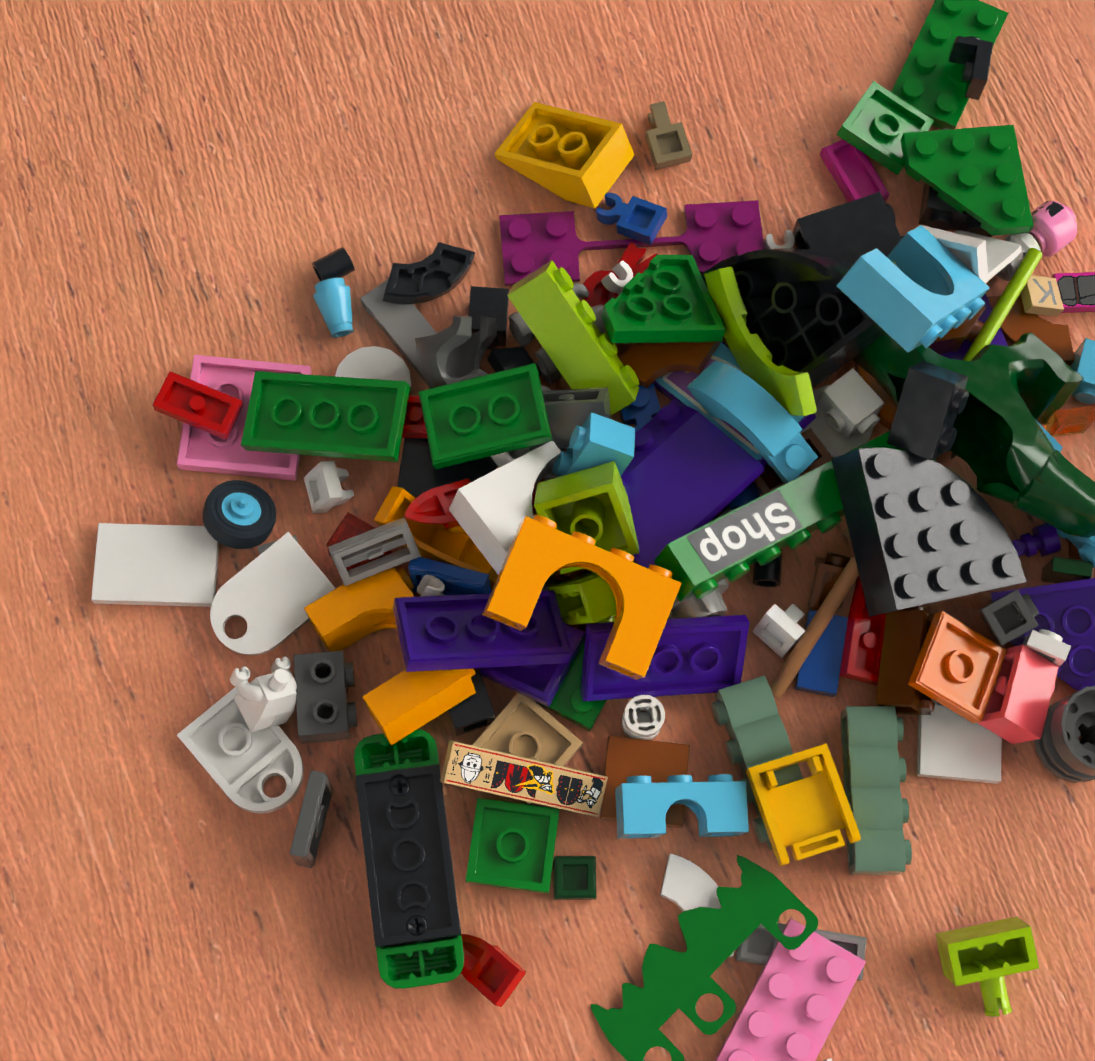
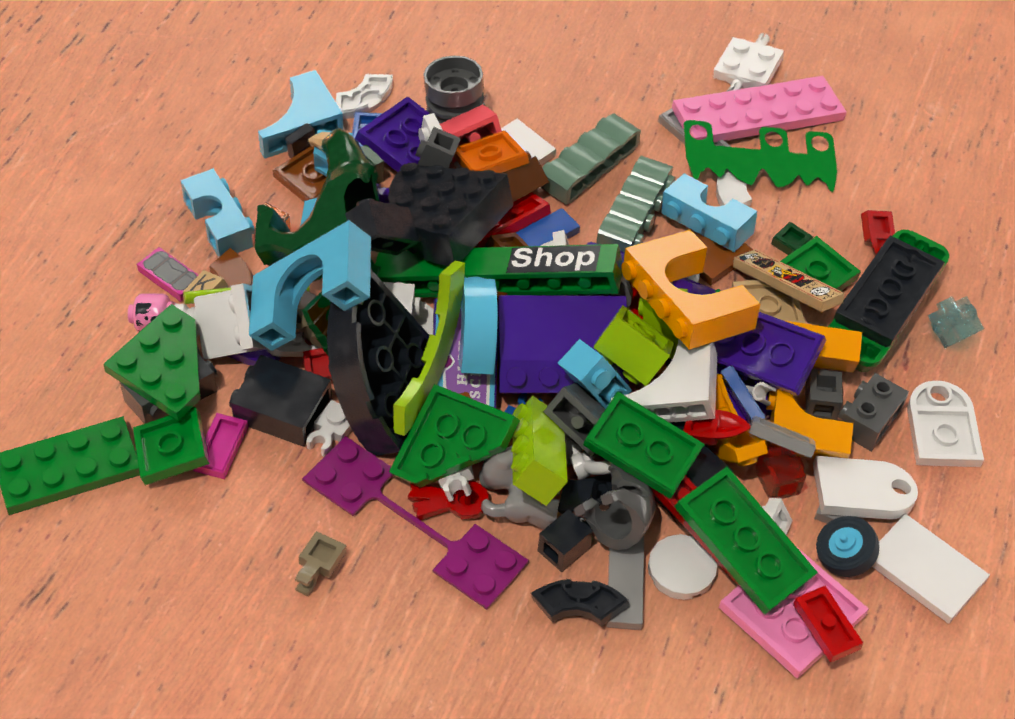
camera: 135 degrees left, 20 degrees down
white piece [230,656,297,732] -> none
dark grey tile [290,770,333,868] -> none
black hinge [312,247,355,282] -> none
medium azure cone [313,278,354,338] -> none
yellow slope [494,102,634,209] -> none
blue plate [596,192,667,245] -> none
yellow container [746,743,861,866] -> none
medium nougat bar [770,556,859,701] -> none
lime brick [935,916,1039,1017] -> none
black bracket [948,36,993,100] -> none
none -> dark grey brick [805,369,843,420]
none -> clear light blue brick [928,296,984,348]

